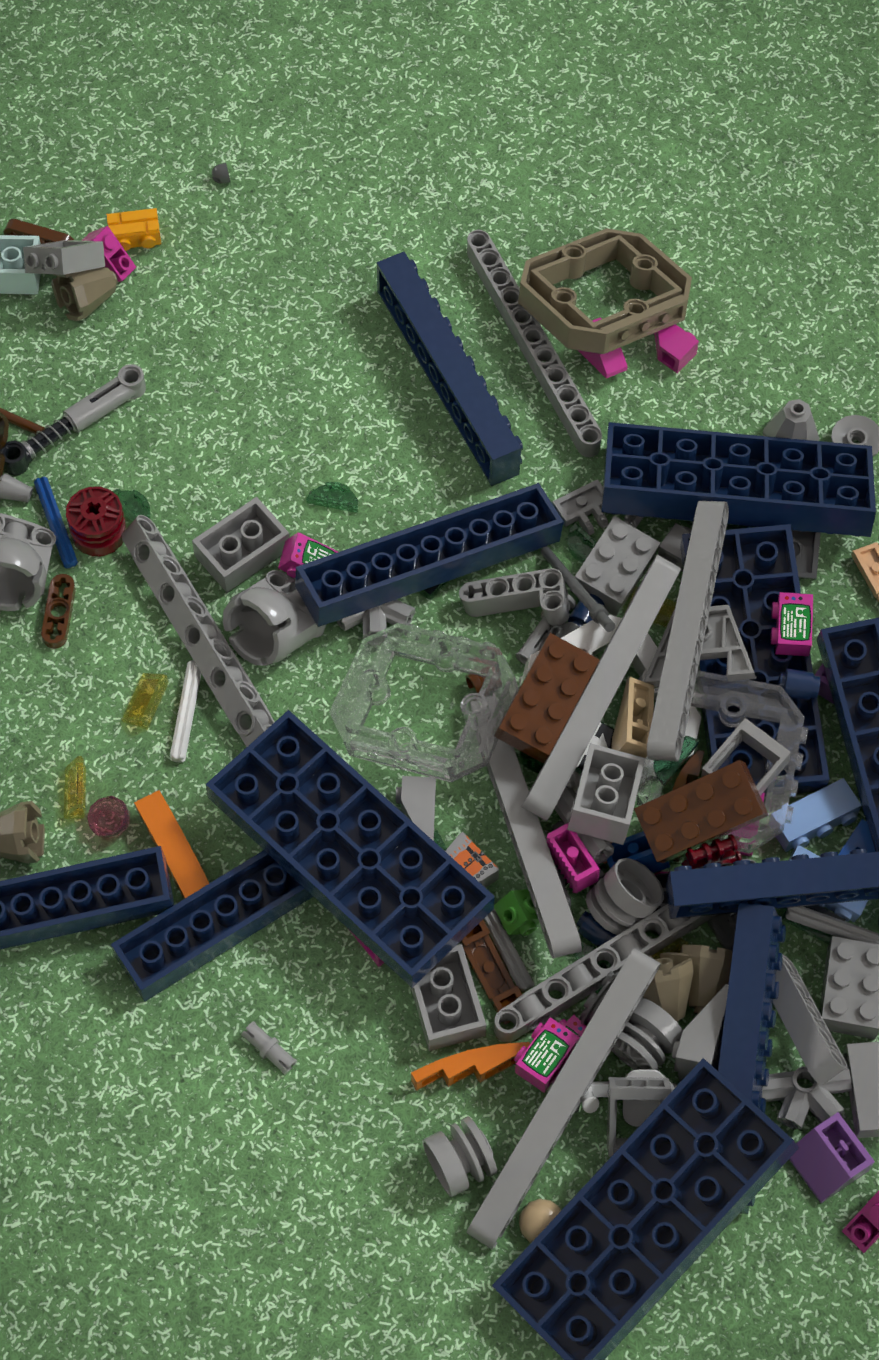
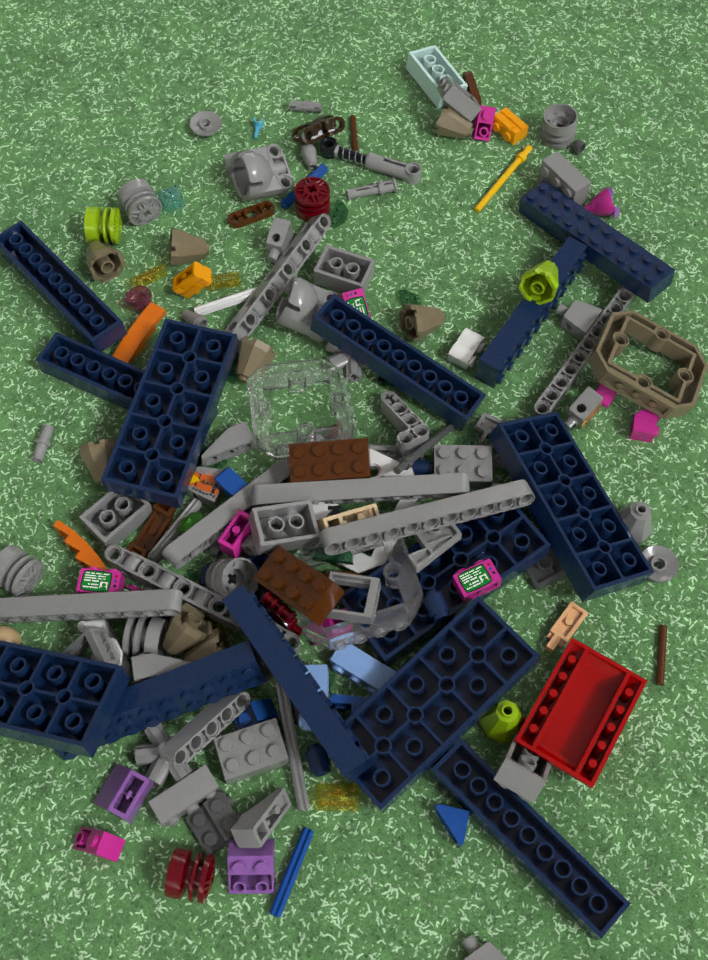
camera: 60 degrees right, 0 degrees up
none -> dark tan cone [79,439,117,487]
none -> dark tan cone [169,228,209,265]
none -> light orange brick [172,261,212,299]
none -> light grey cone [182,309,208,327]
none -> blue slope [213,467,248,499]
none -> blue slope [234,698,279,730]
none -> dark tan cone [235,336,277,383]
none -> light grey torso [266,217,294,263]
none -> light grey pin [346,177,398,200]
none -> dark tan cone [399,303,445,342]
none -> white brick [447,328,486,370]
none -> yellow bar [474,145,532,213]
none -> dark blue brick [519,181,675,303]
none -> lime cone [519,260,559,305]
none -> light grey brick [537,151,591,206]
none -> light grey wheel [541,103,578,149]
none -> light grey torso [556,300,603,341]
none -> light grey torso [564,386,603,431]
none -> dark pink hat [584,187,620,218]

